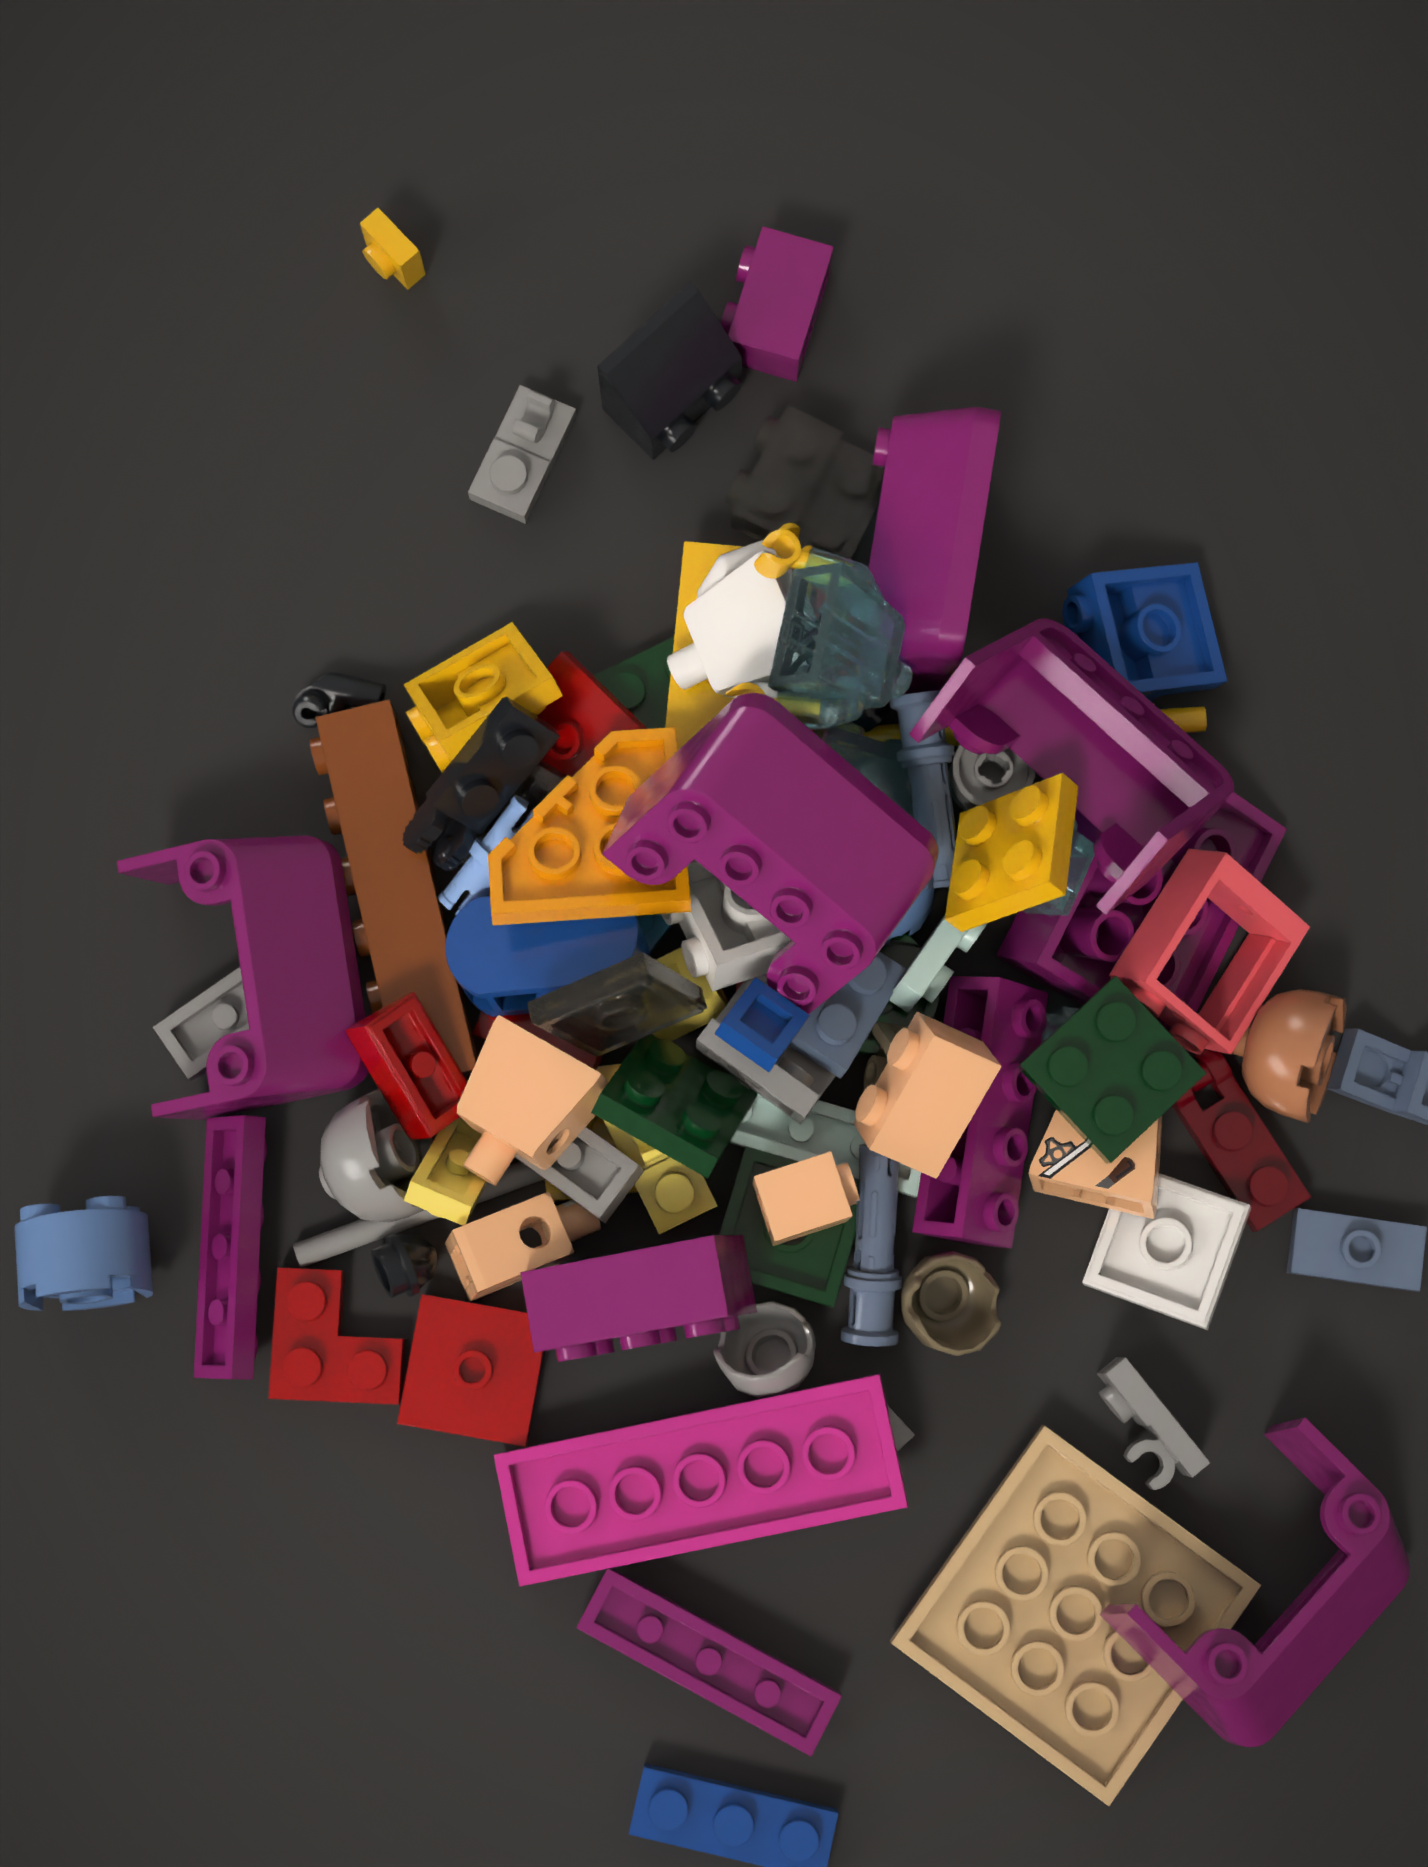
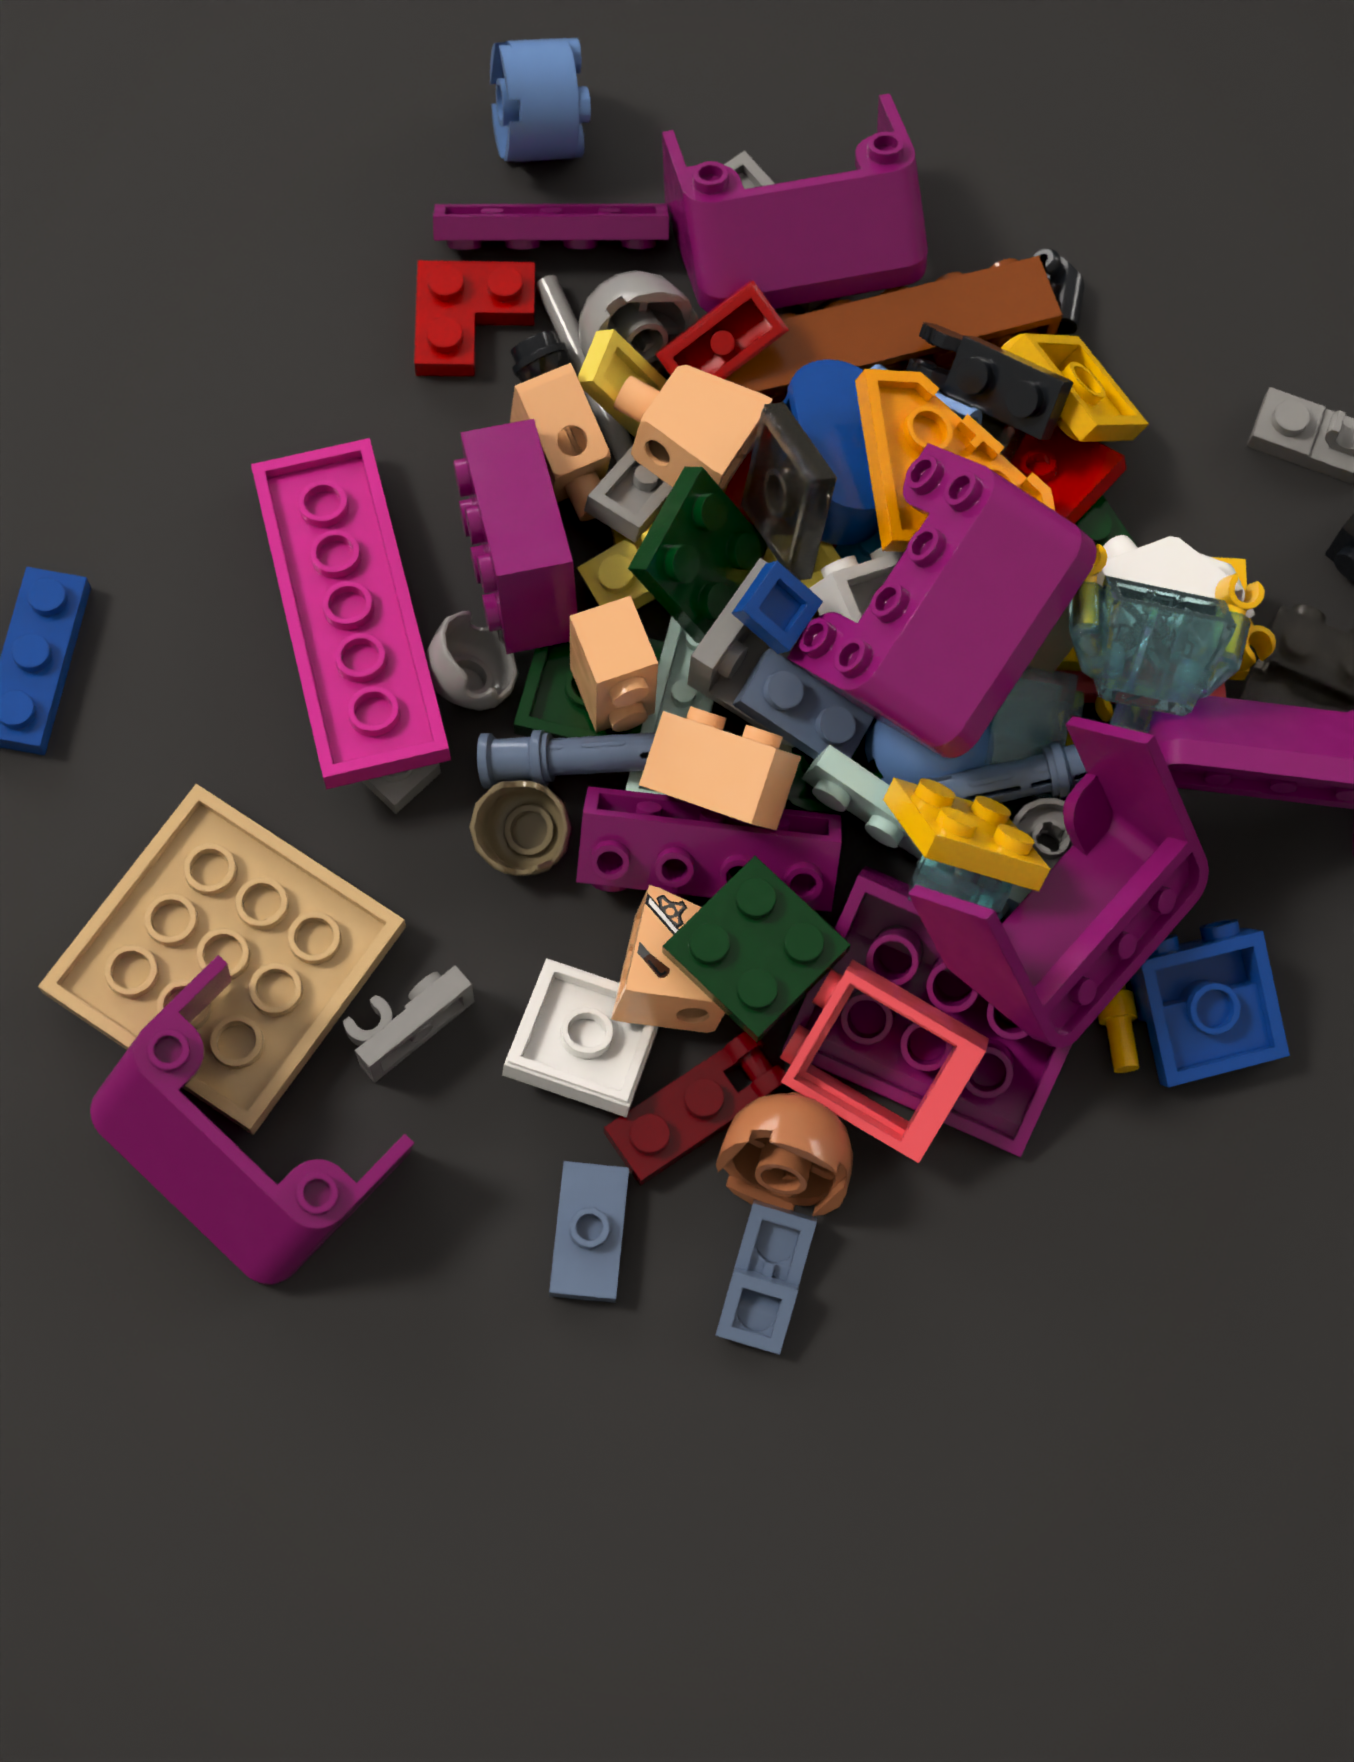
camera: 80 degrees right, 10 degrees down
red plate [397,1294,544,1447] -> none
magenta plate [576,1568,842,1757] -> none

